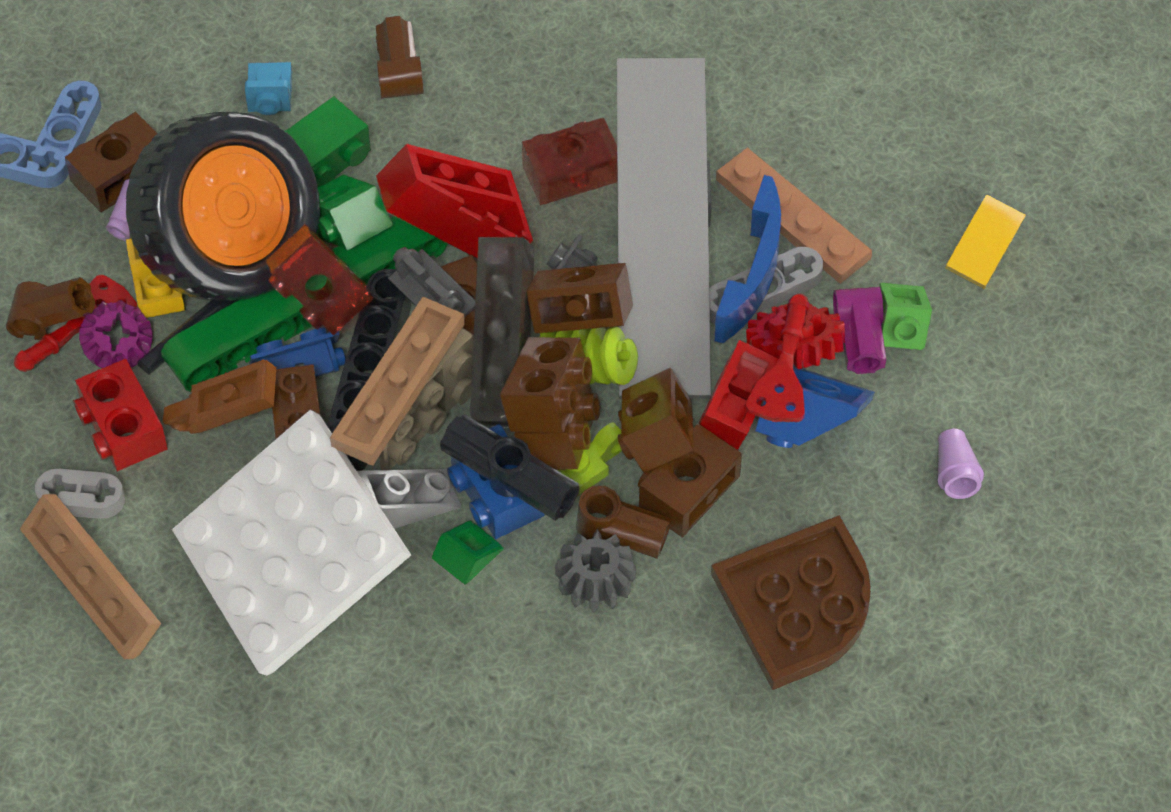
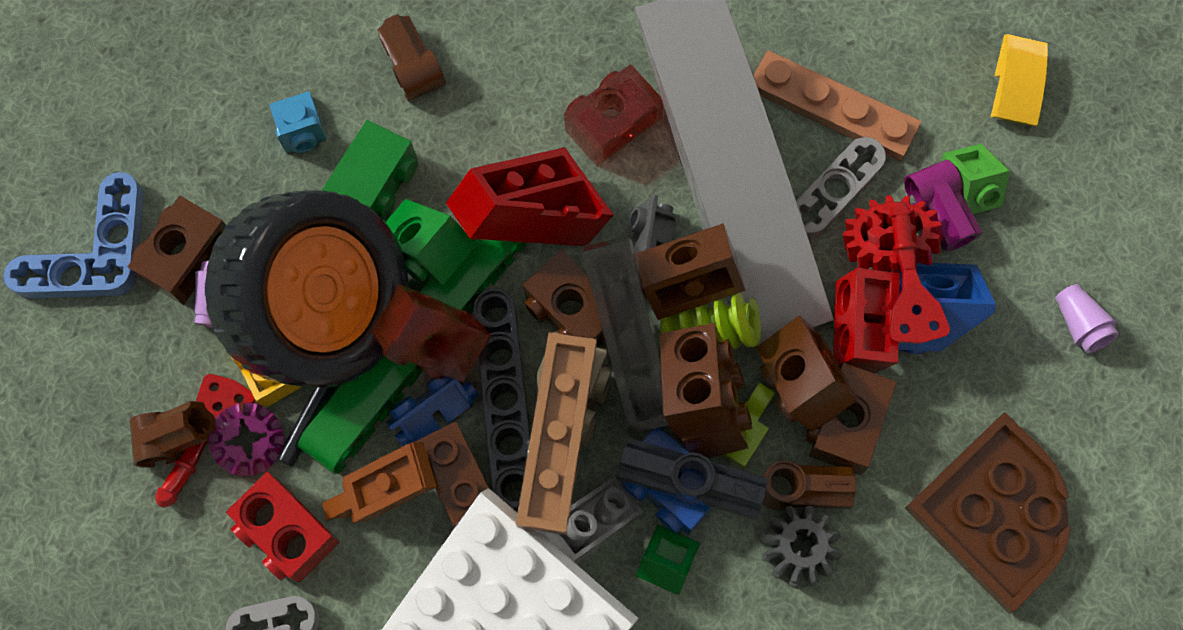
camera: 15 degrees left, 15 degrees up
dark grey hinge [388,247,479,318] -> none
blue slope [714,175,781,343] -> none

